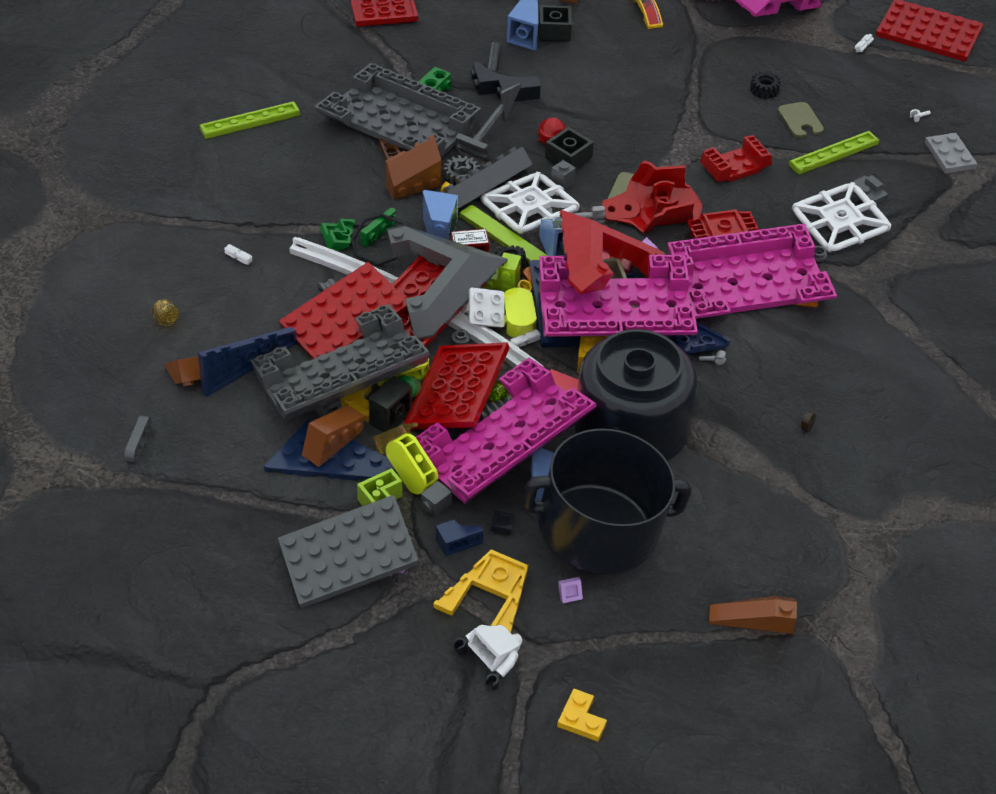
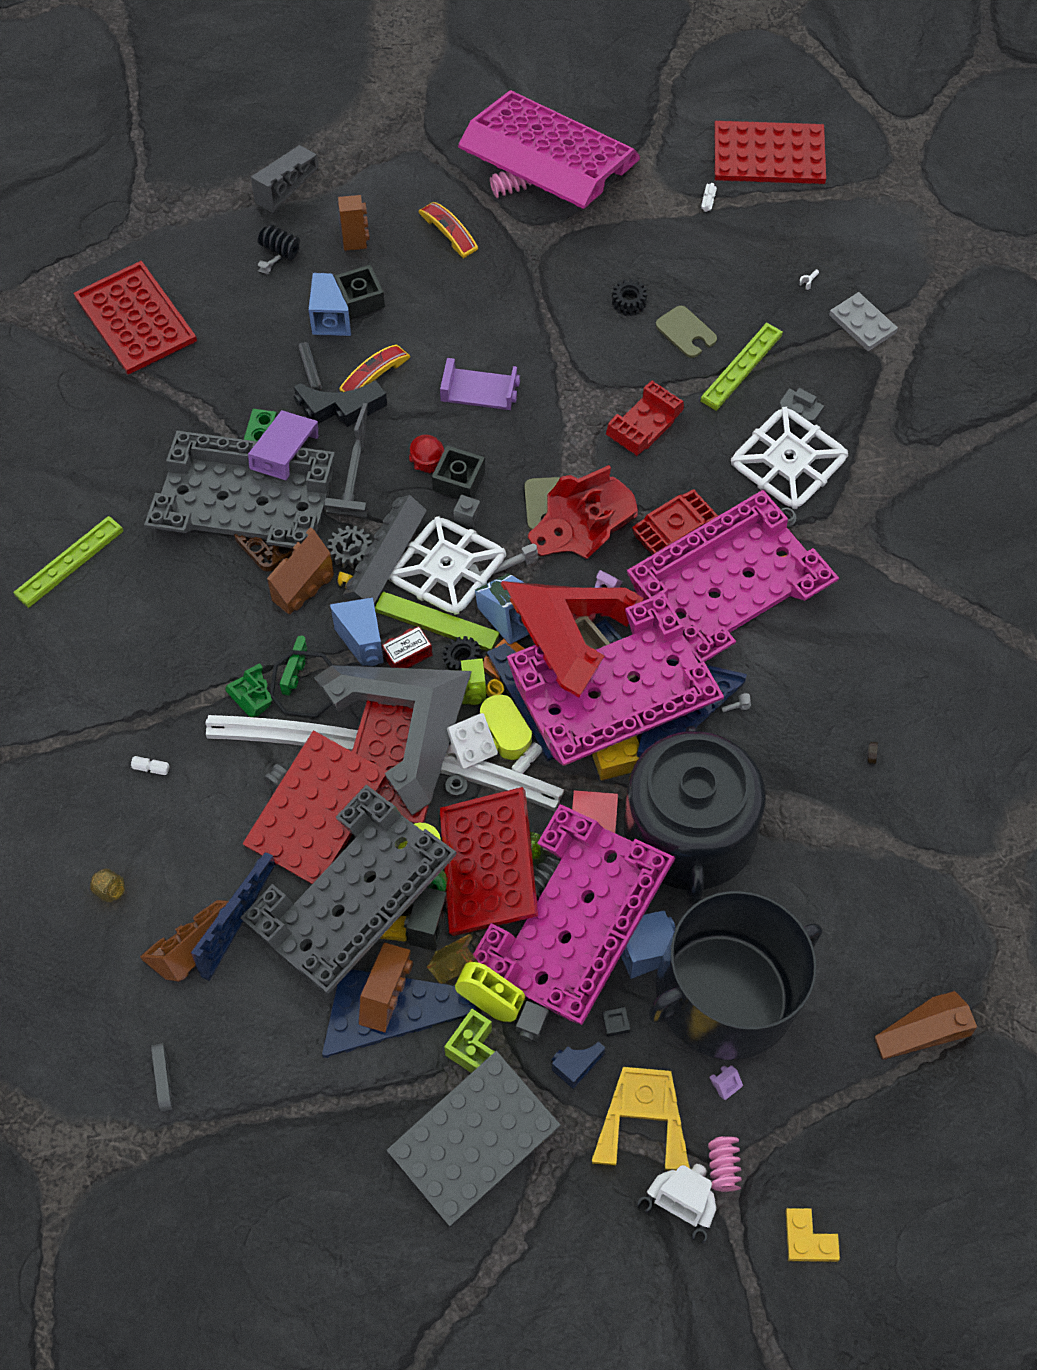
camera: 20 degrees left, 15 degrees up
none -> medium lavender panel [248,410,318,480]
none -> slope [339,345,410,392]
none -> medium lavender panel [440,358,520,410]
none -> bright pink piece [708,1137,742,1192]

